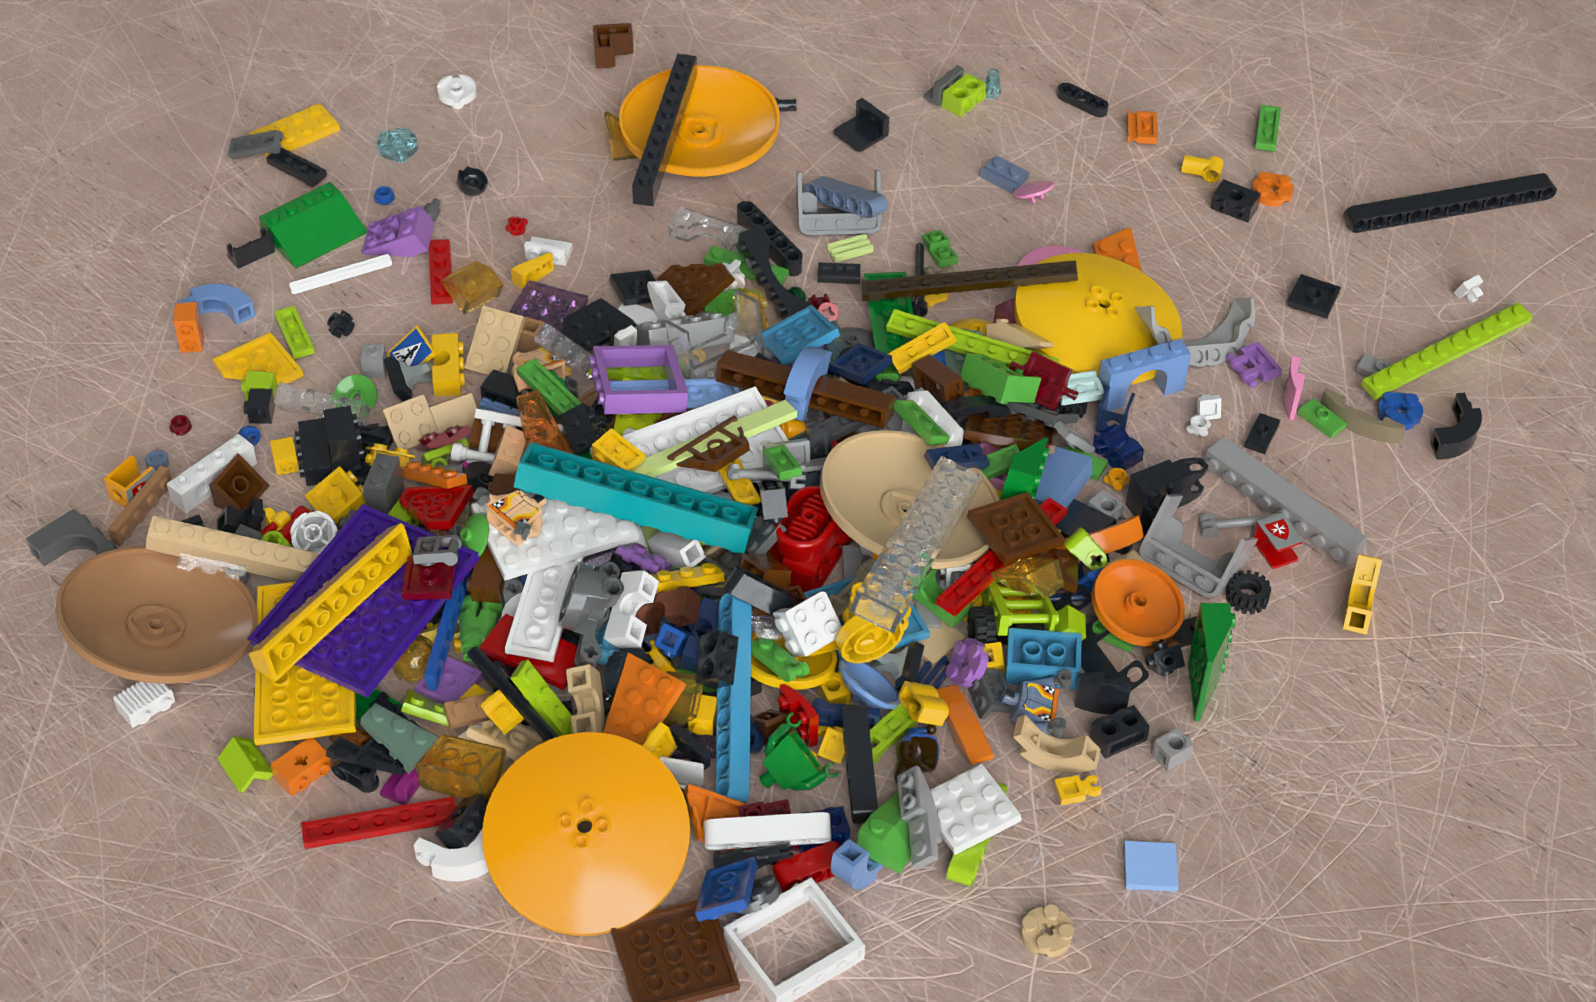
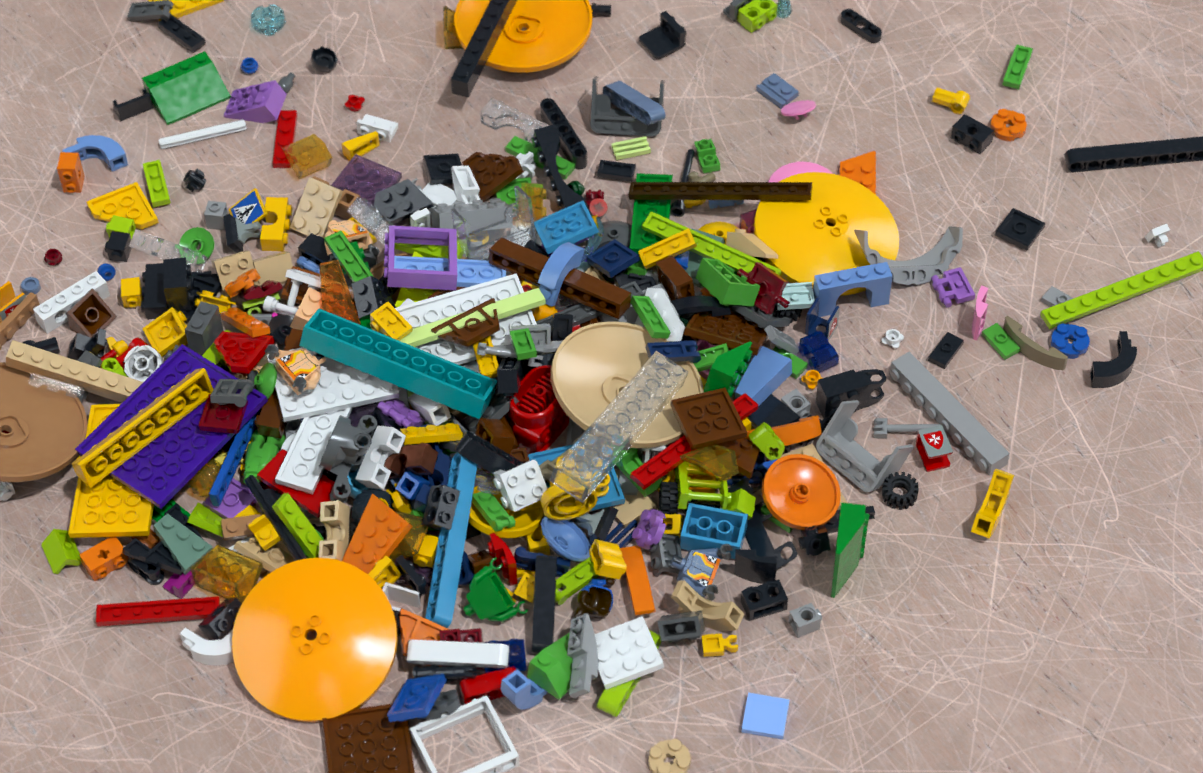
camera: 10 degrees right, 5 degrees up
orange plate [1127,110,1157,144] -> none
white tile [1197,394,1221,420] -> none
none -> orange plate [224,269,261,298]
none -> dark grey brick [658,610,705,642]
none -> medium blue axle [708,200,744,209]

